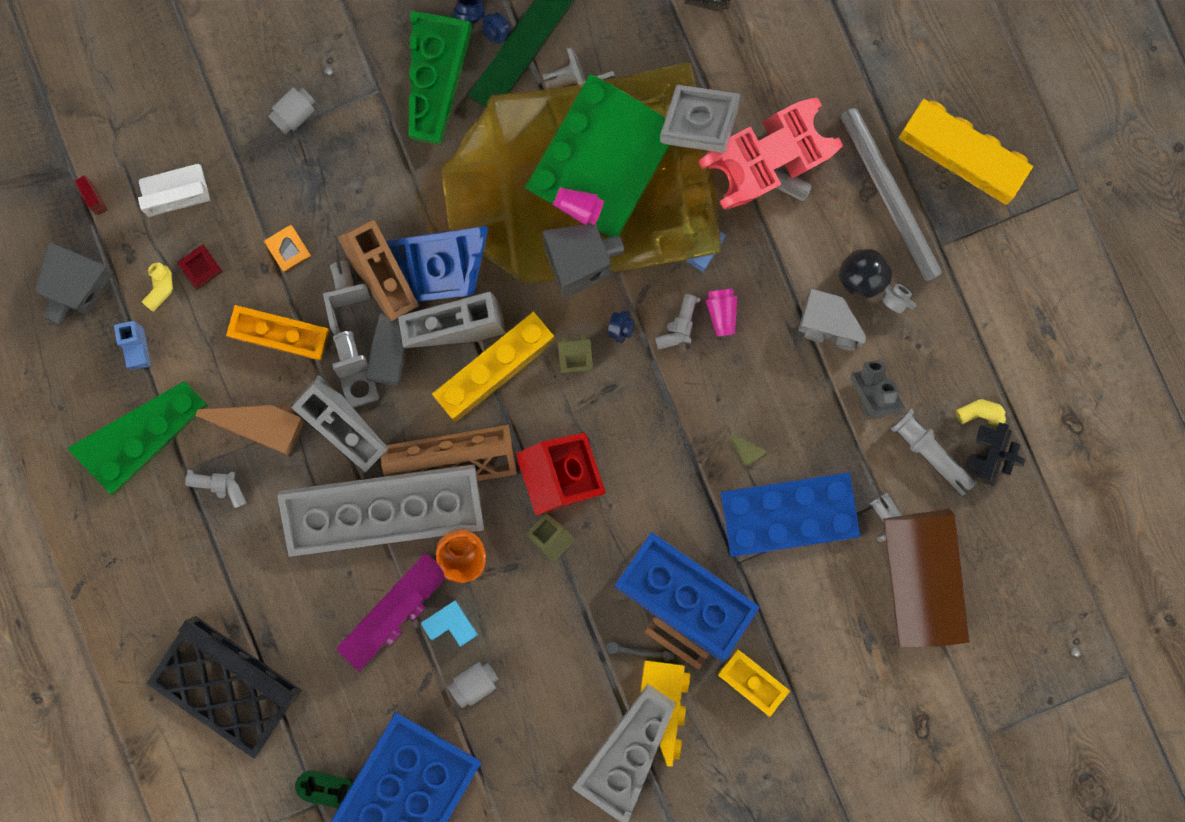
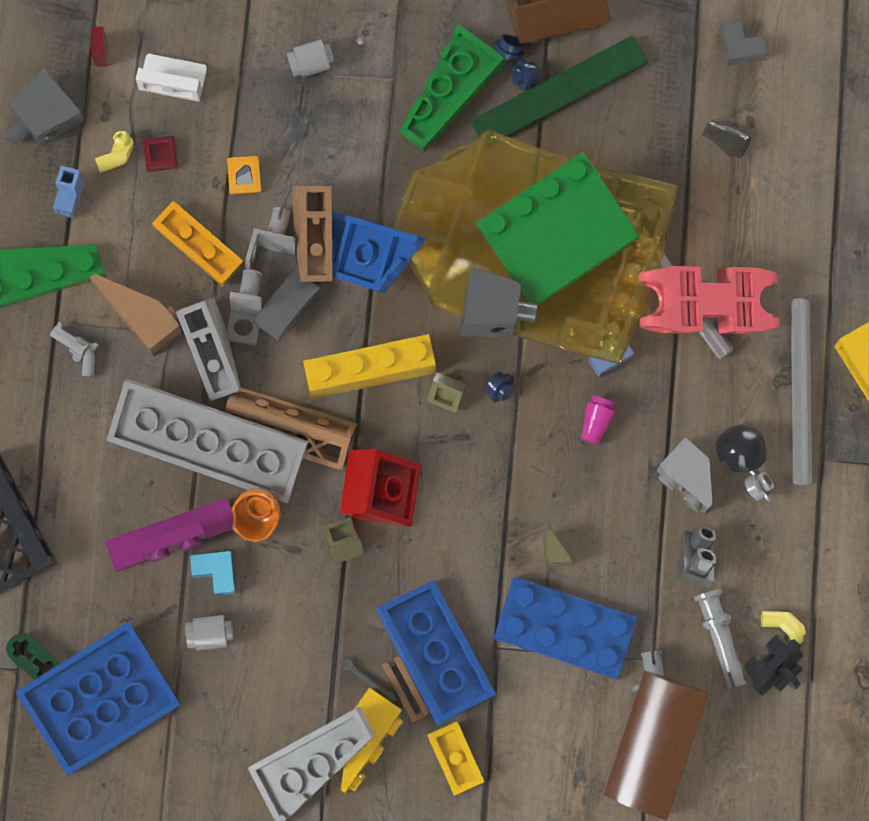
camera: 25 degrees right, 5 degrees down
light grey slope [398,292,506,348] -> none
light grey bracket [543,48,619,94] -> none
dark pink cone [553,187,604,225] -> none
light grey piece [655,294,701,350] -> none
light grey tile [660,85,741,153] -> none

